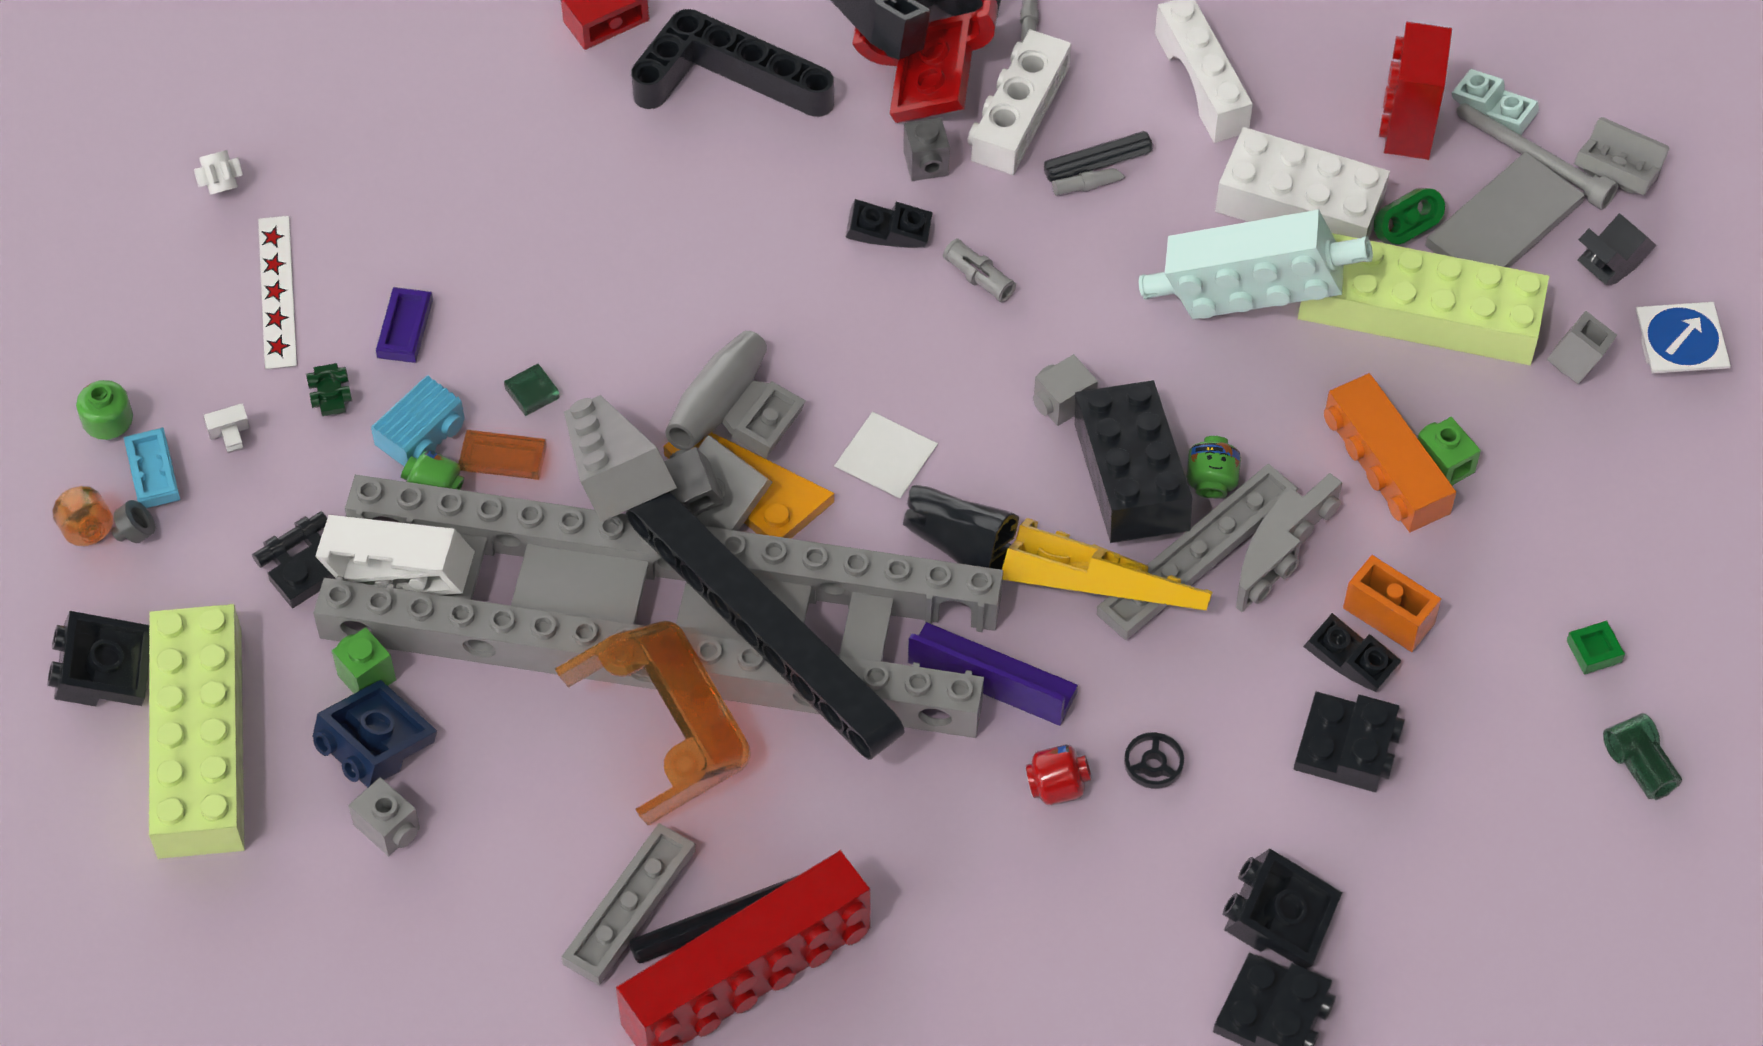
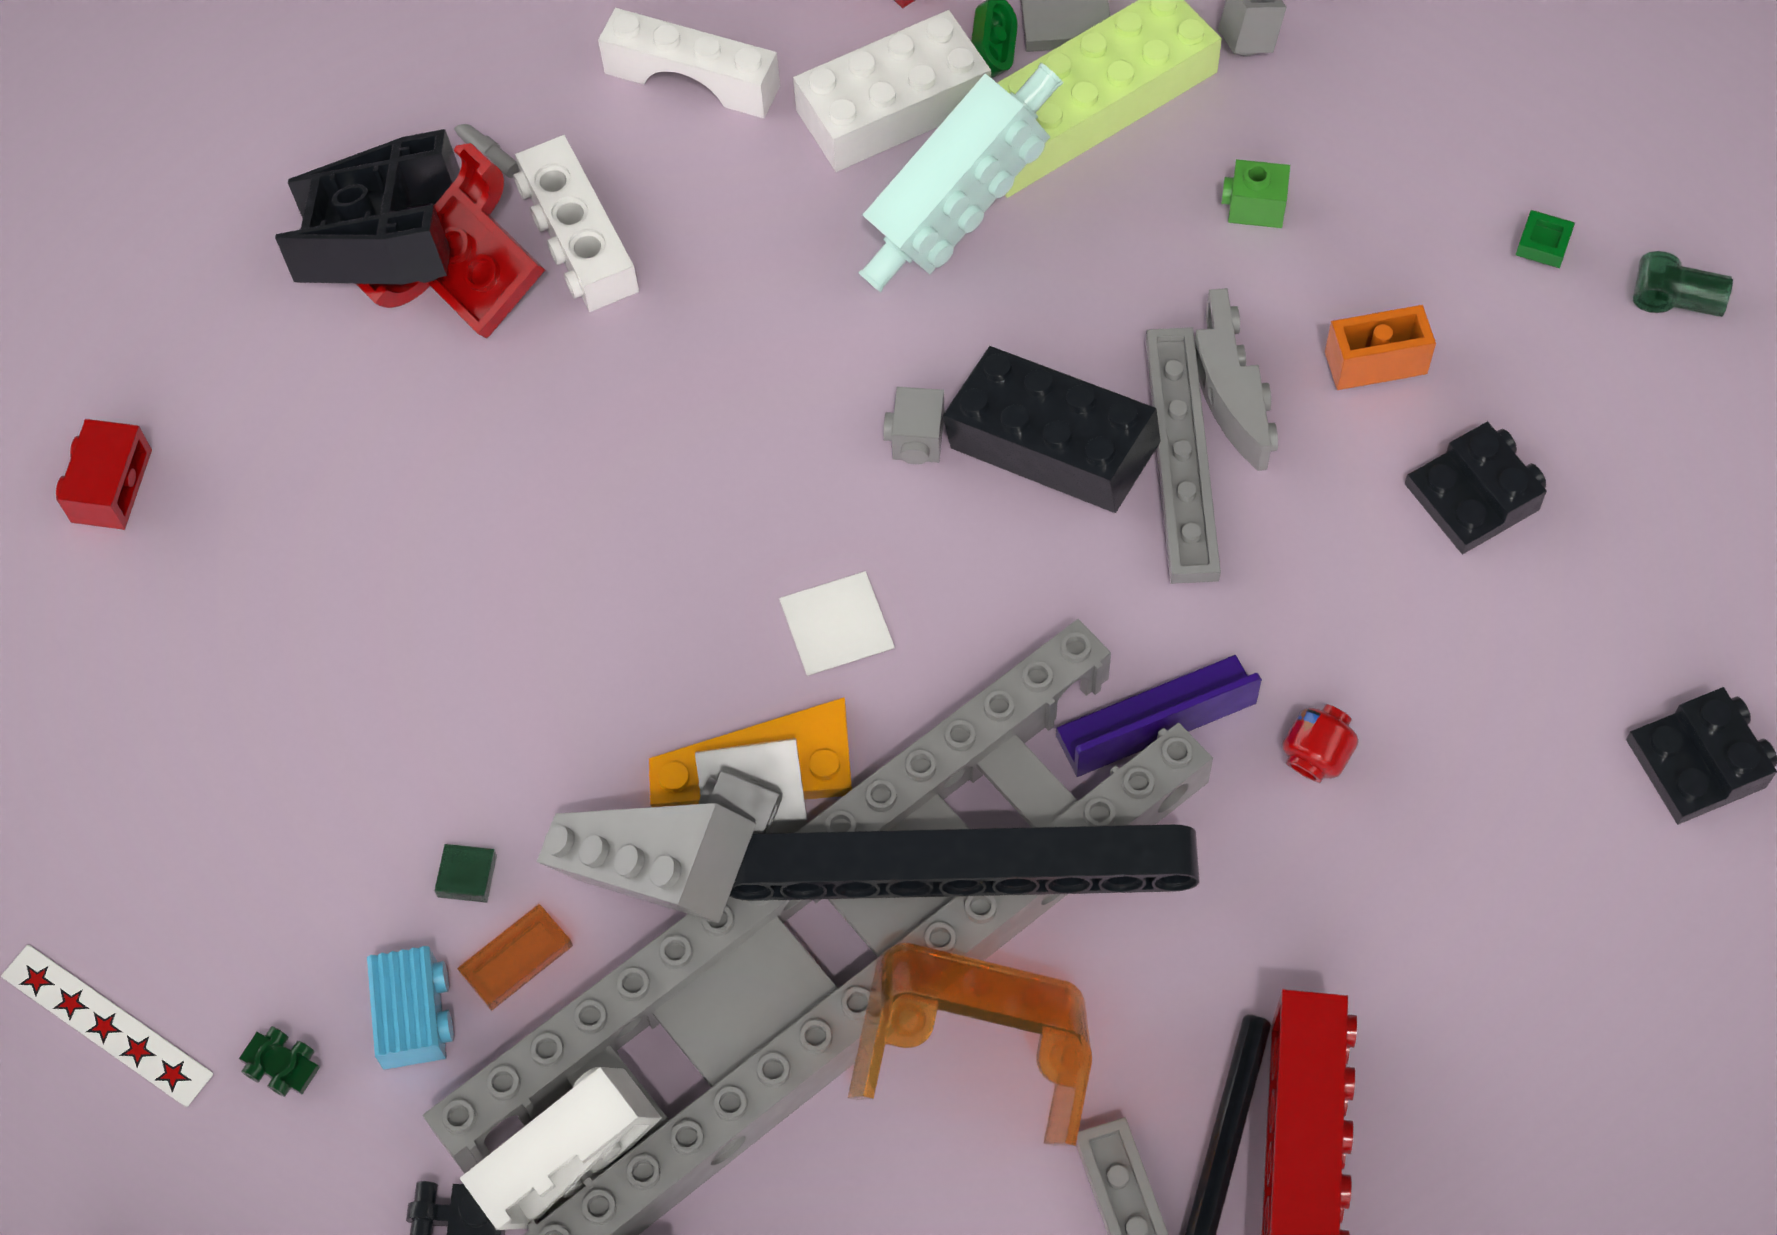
camera: 45 degrees left, 5 degrees up
white tile [204,403,249,453] -> none
dark purple tile [376,287,433,363] -> none
bright green head [401,450,465,490] -> none
black beam [631,9,834,117] -> none
light grey plate [665,331,806,458] -> none
black slope [845,199,933,248] -> none
black piece [903,485,1019,570] -> none
flat silver brick [904,117,950,181] -> none
light grey pin [943,239,1016,302] -> none
yellow wedge [1002,518,1213,610] -> none
black axle [1044,131,1152,182] -> none
light grey piece [1052,168,1125,196] -> none
black piece [1124,732,1184,789] -> none
bright green head [1186,436,1241,499] -> none
black plate [1223,849,1343,969] -> none
black slope [1303,613,1401,692] -> none
orange brick [1324,373,1456,533] -> none

